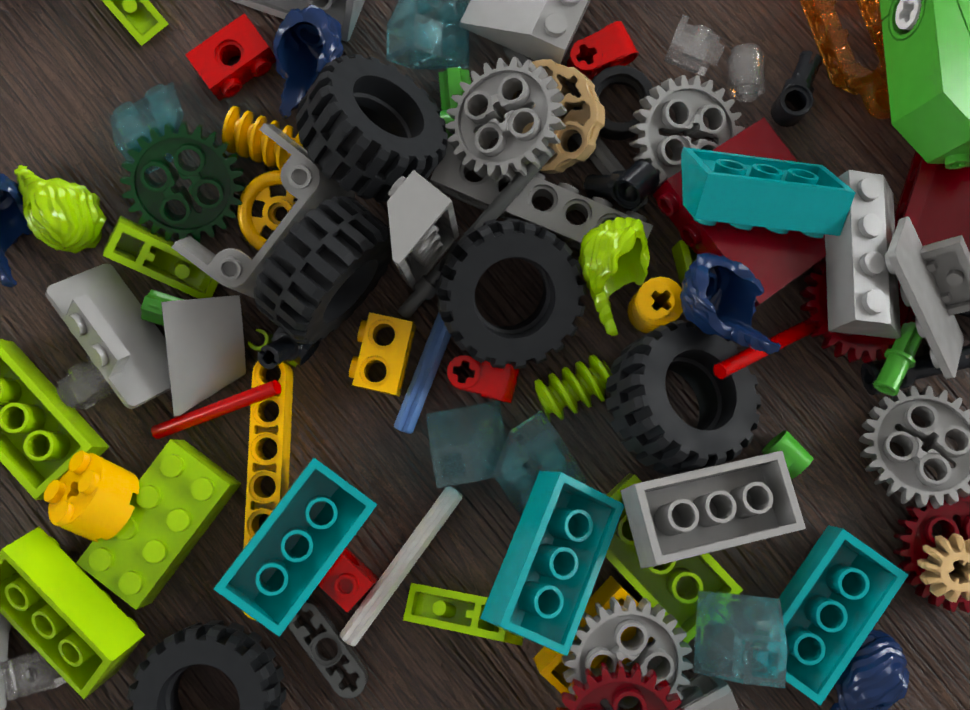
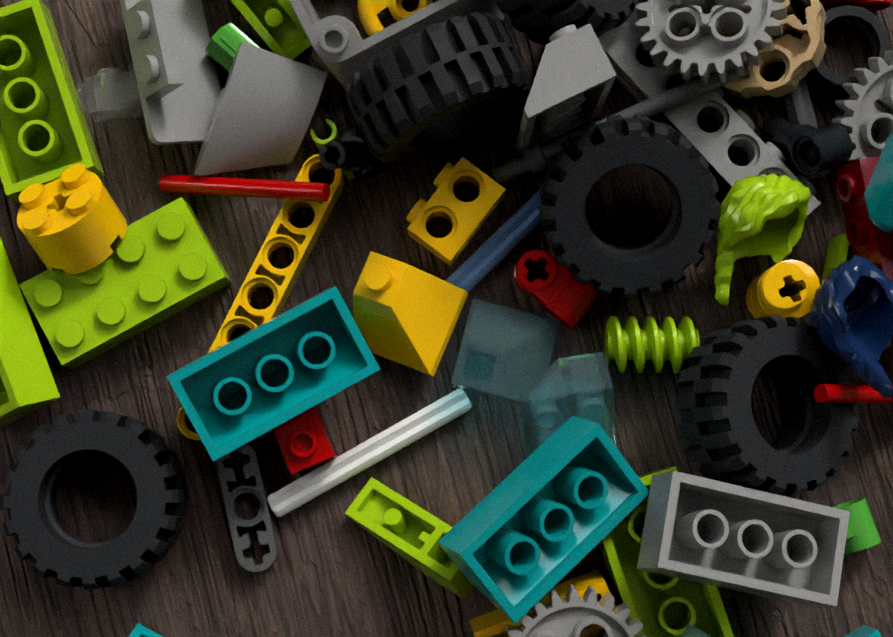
camera: 10 degrees right, 0 degrees up
none -> yellow slope [353,251,469,377]

